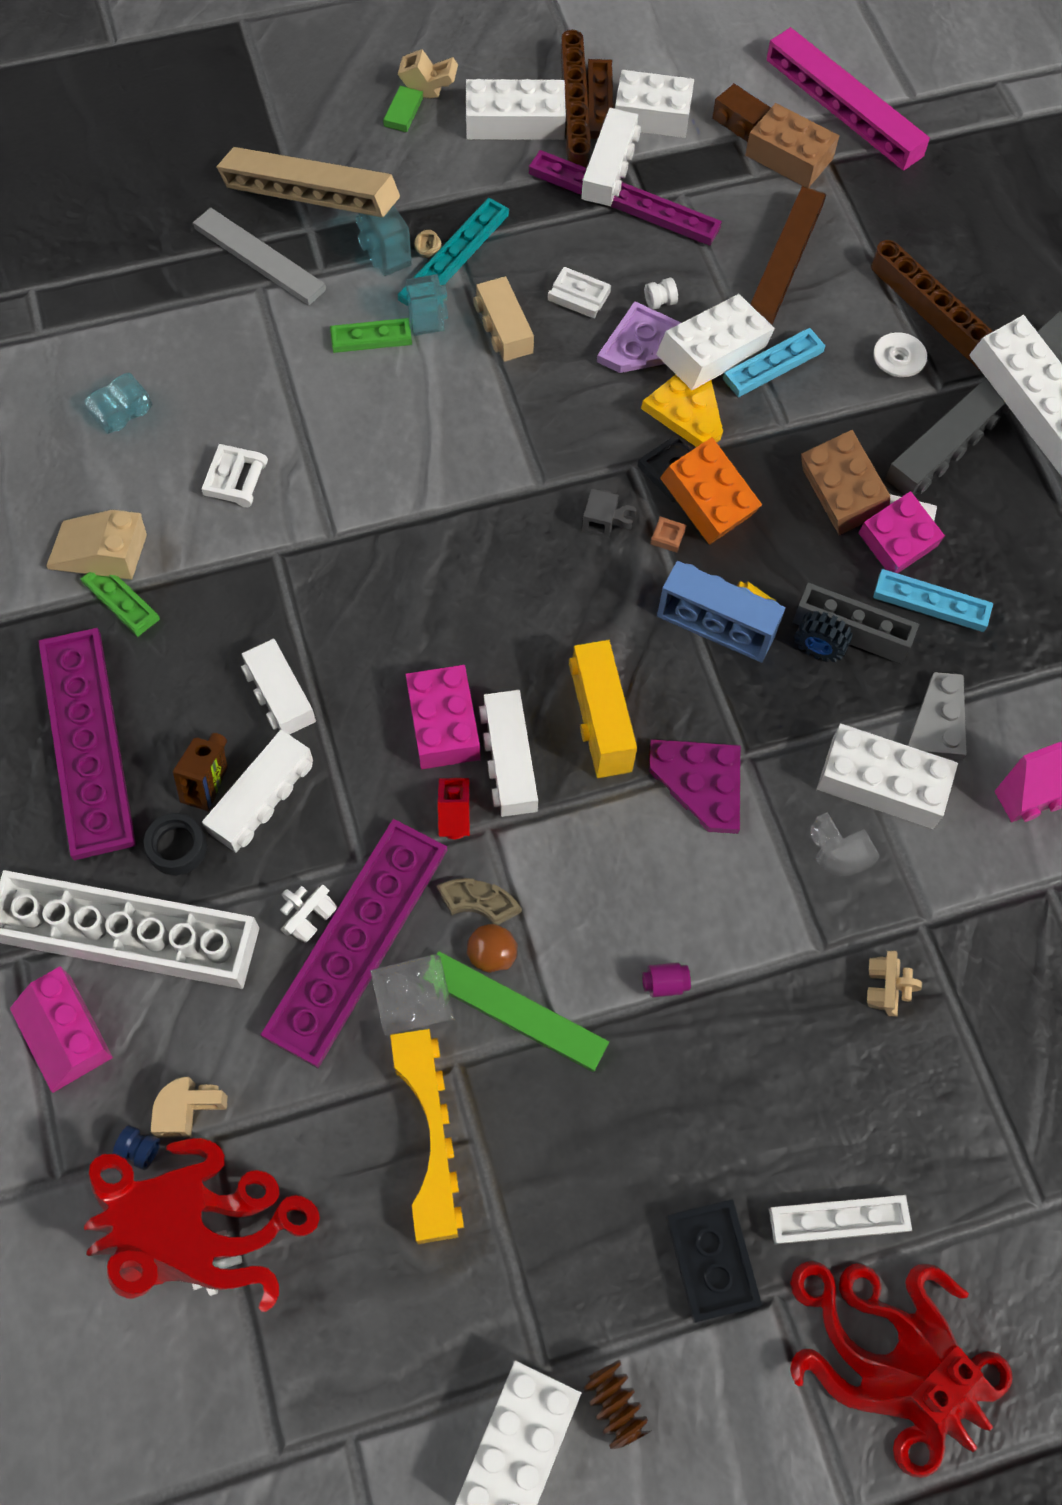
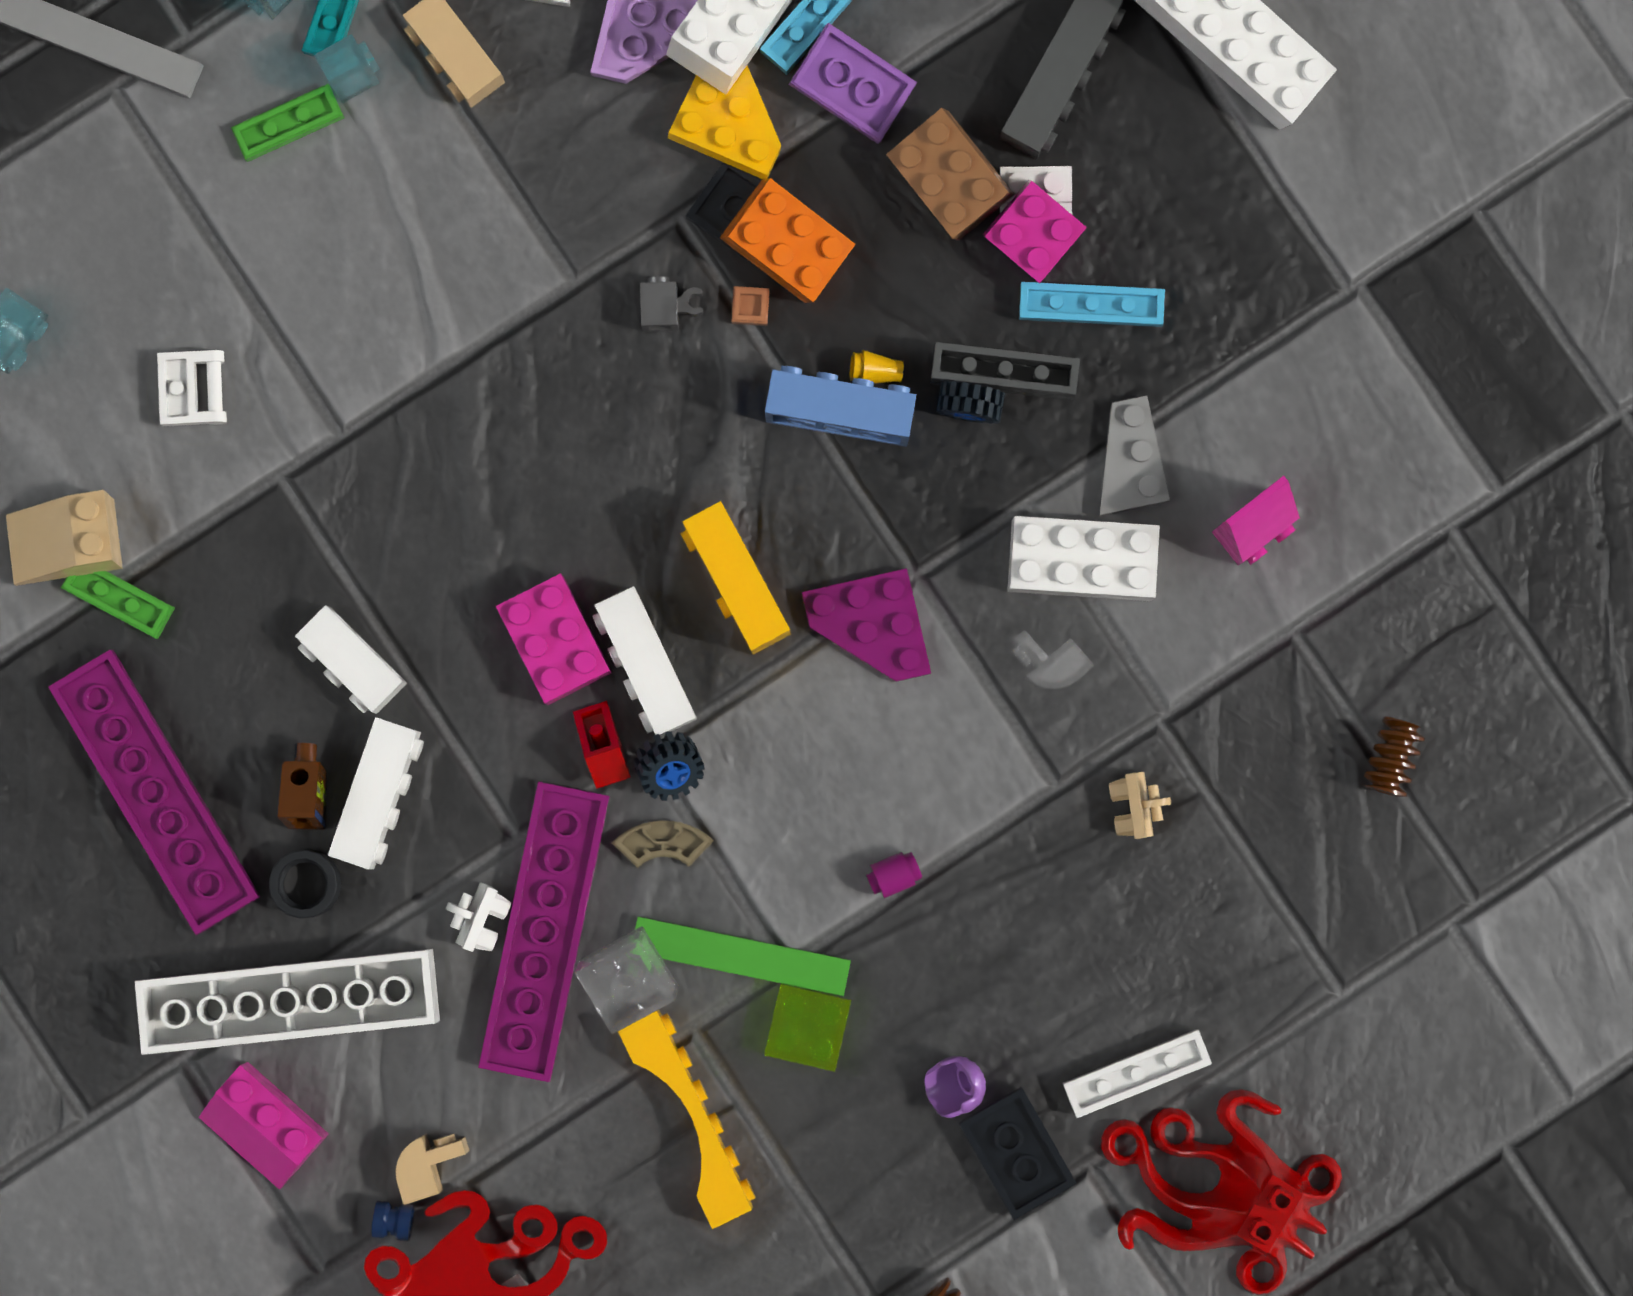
camera: 15 degrees left, 20 degrees up
dark orange hair [467,924,518,973] -> none
none -> black wheel [634,731,705,801]
none -> clear neon green plate [764,983,852,1072]
none -> medium lavender tile [788,23,917,144]
none -> medium lavender hair [924,1056,986,1118]

